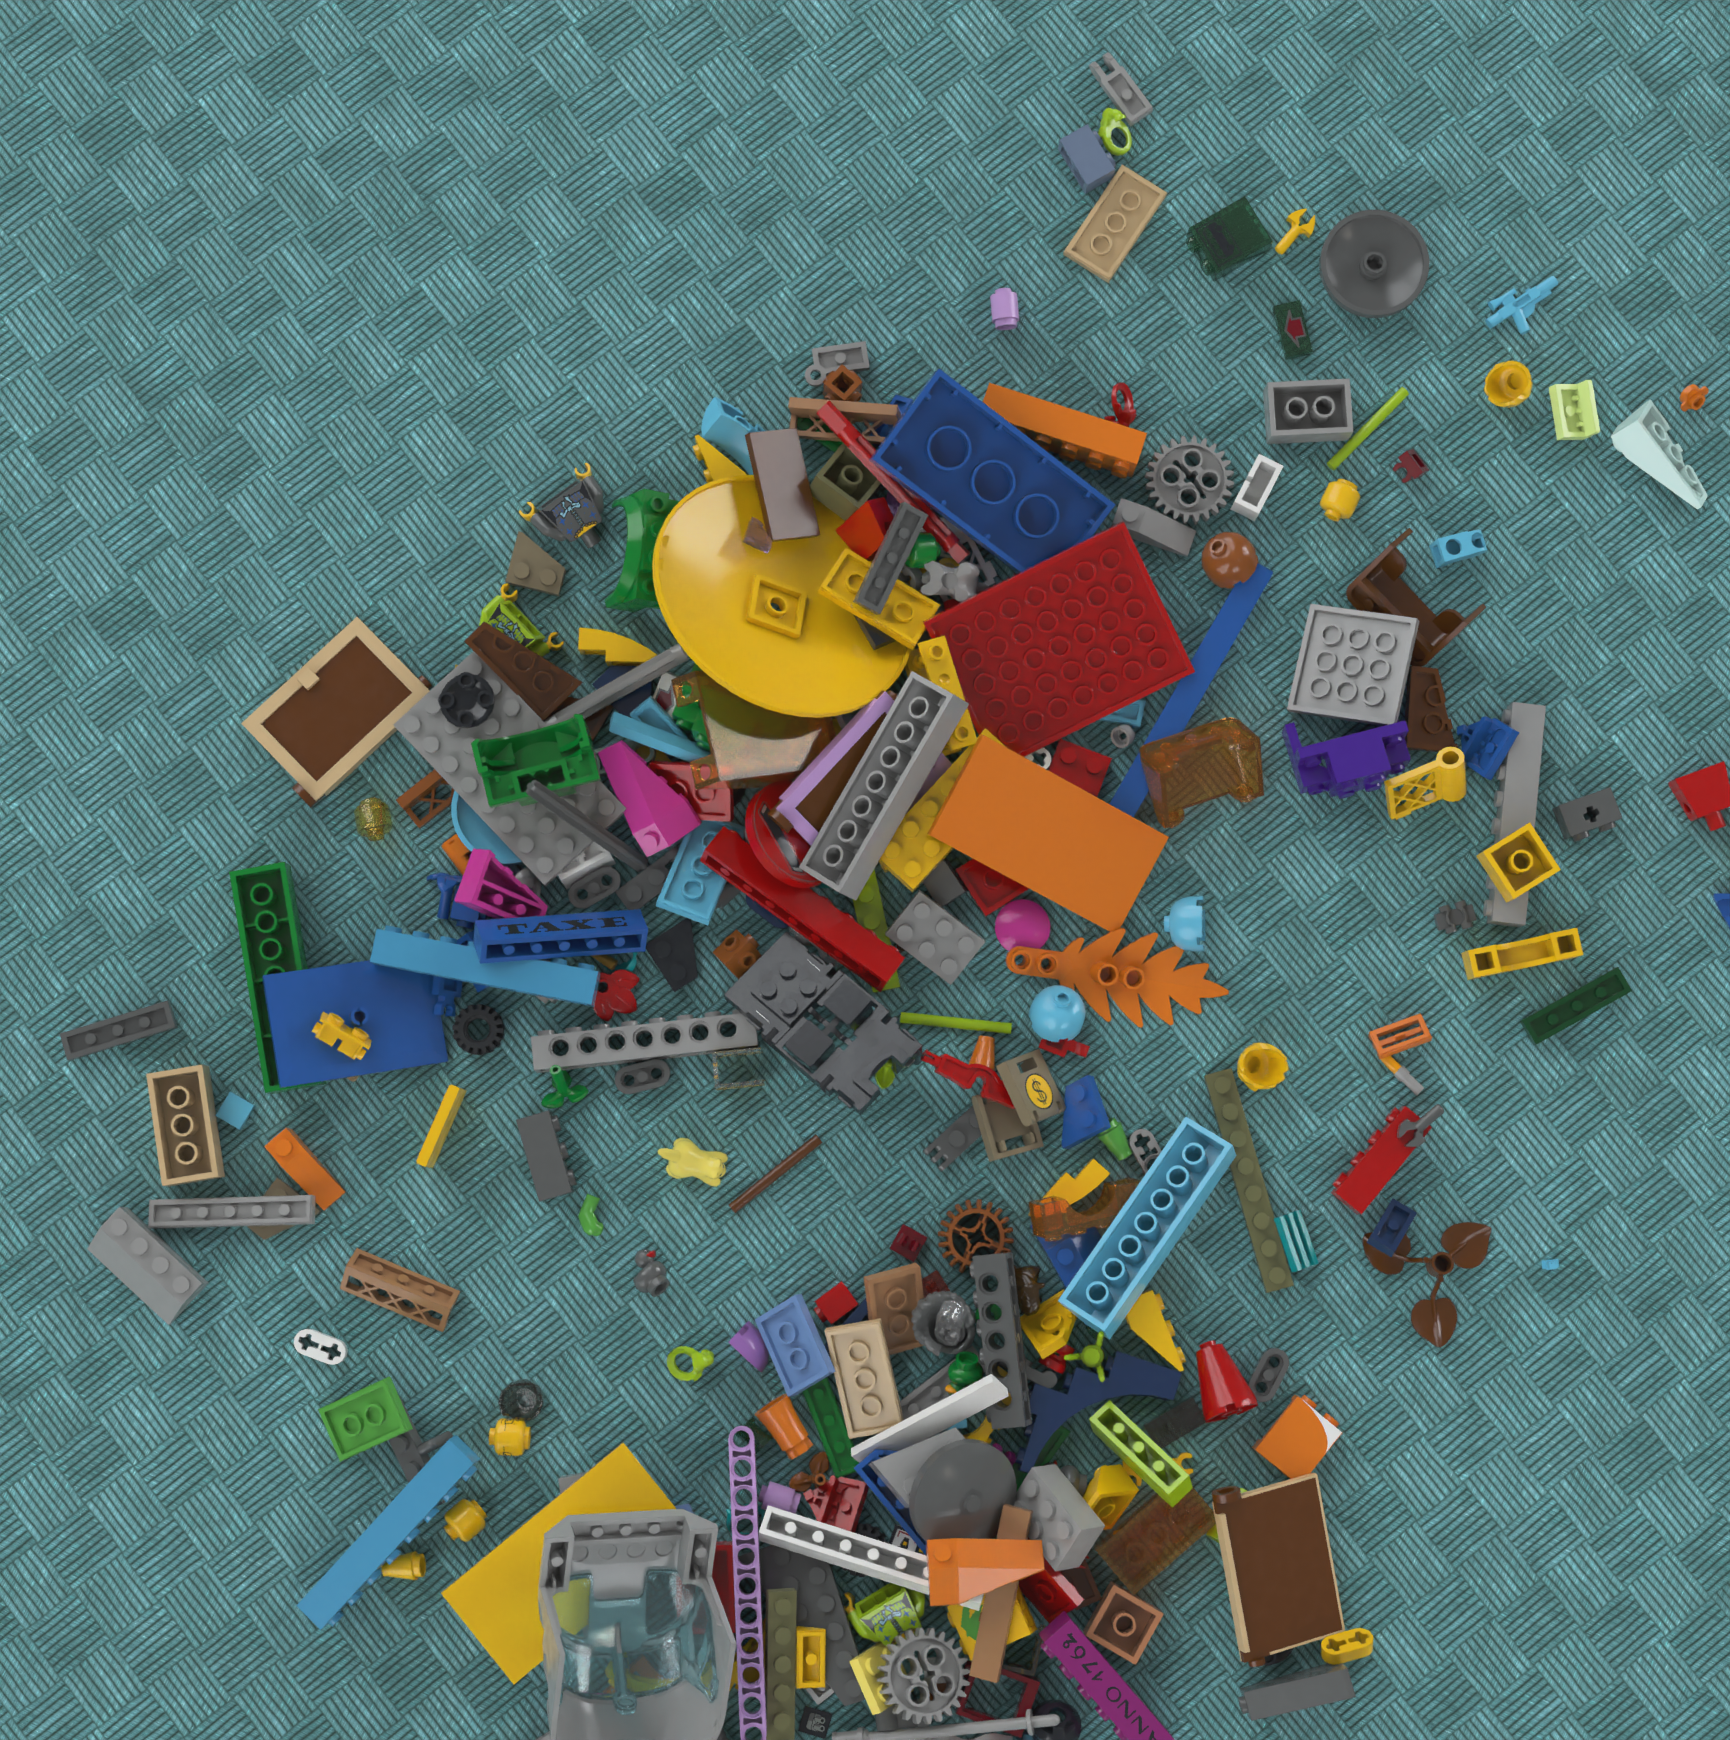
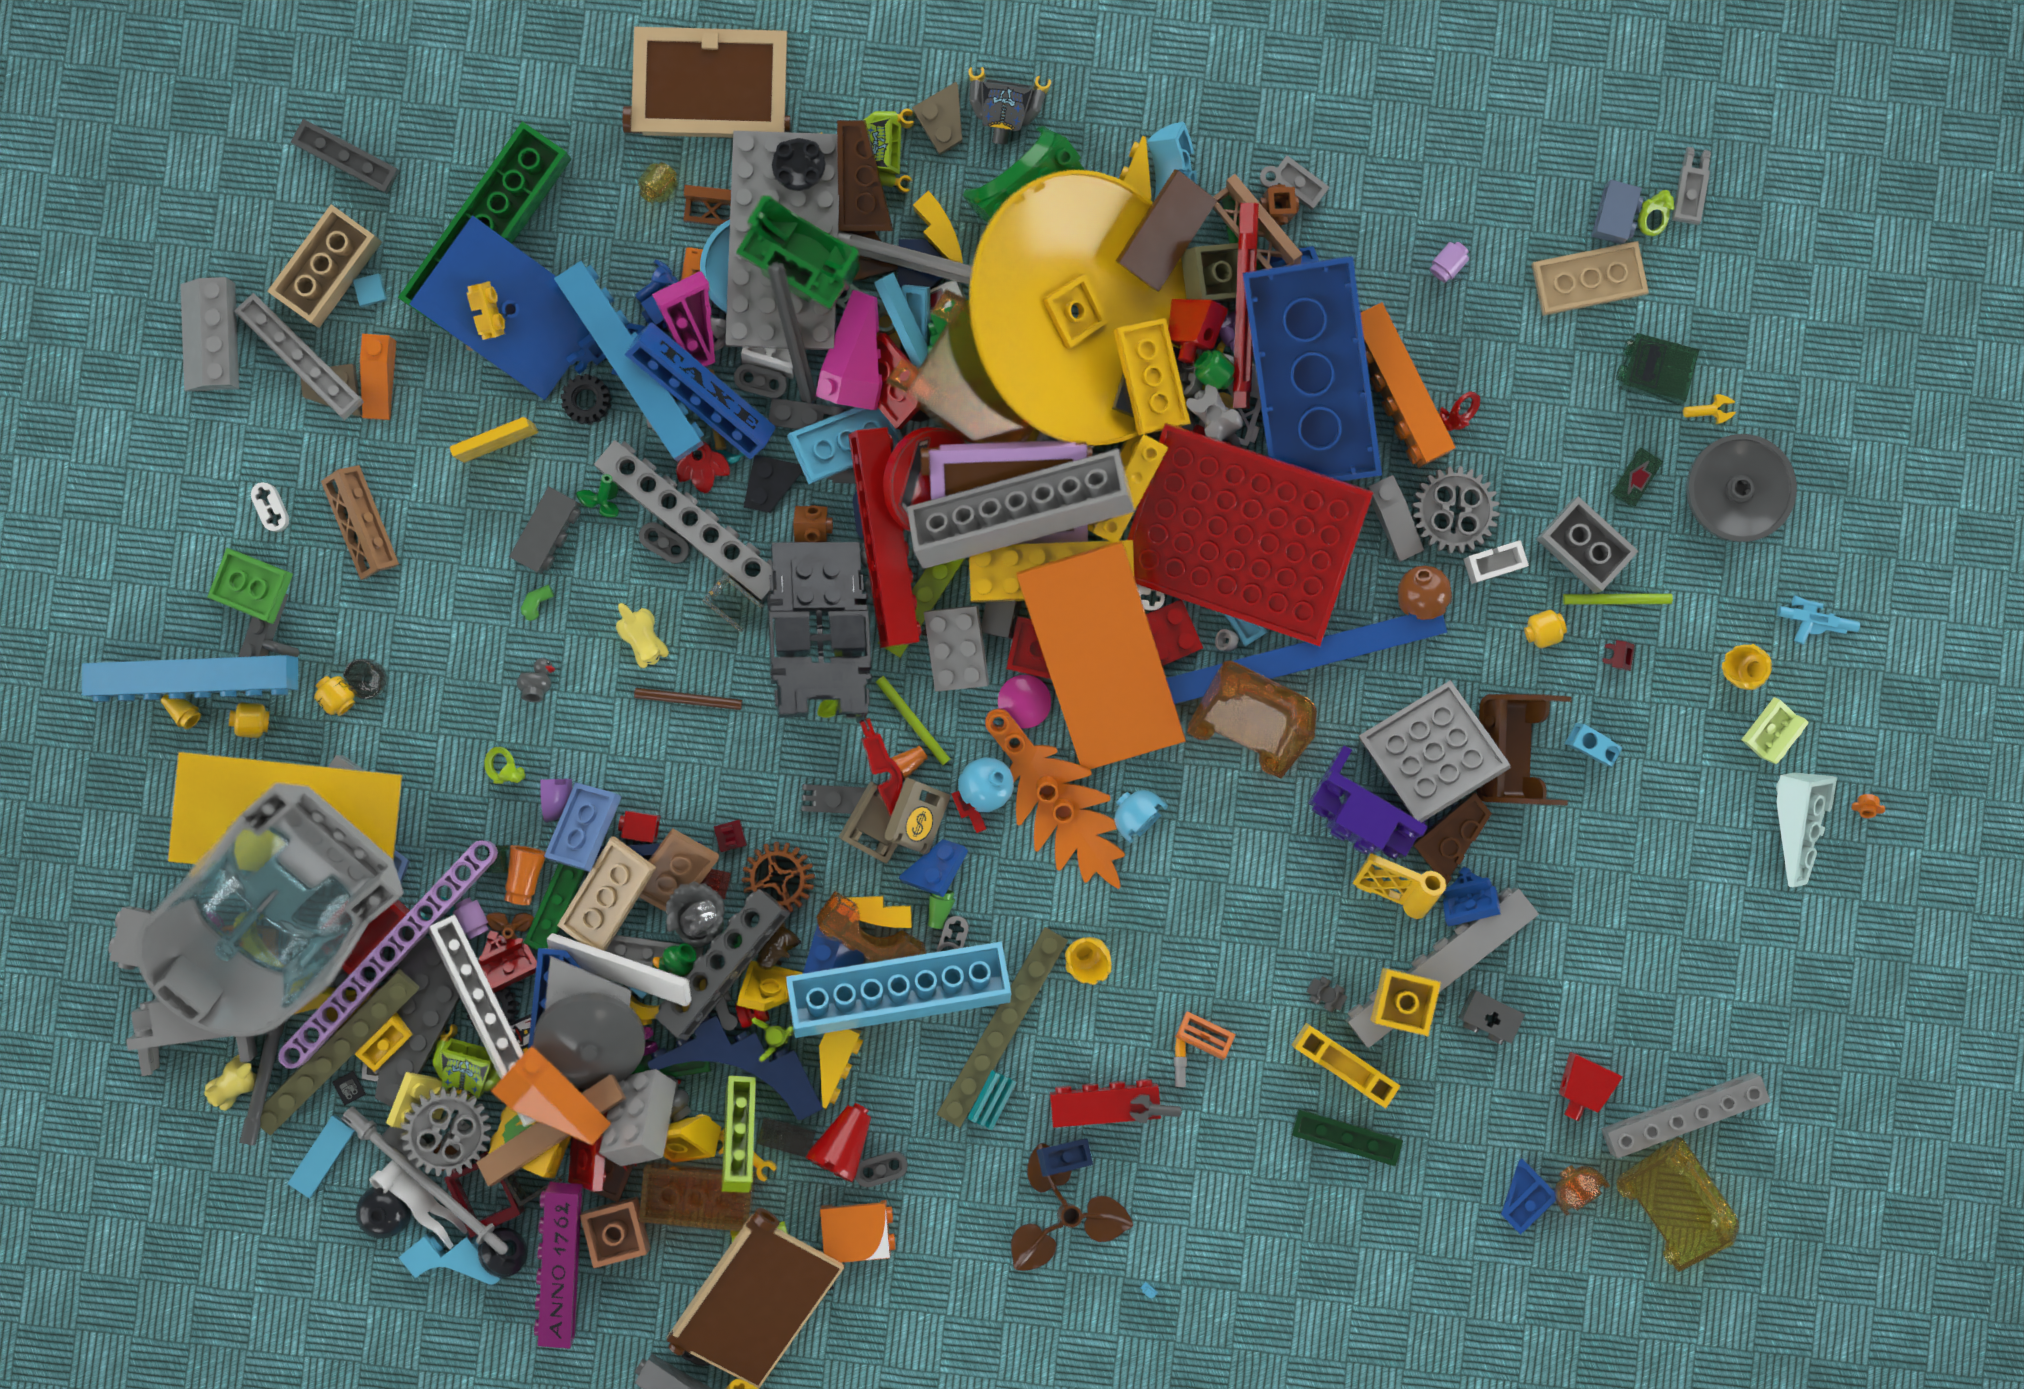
camera: 50 degrees right, 5 degrees up
tile [743,516,772,554] -> none
dark grey plate [853,502,928,615] -> none

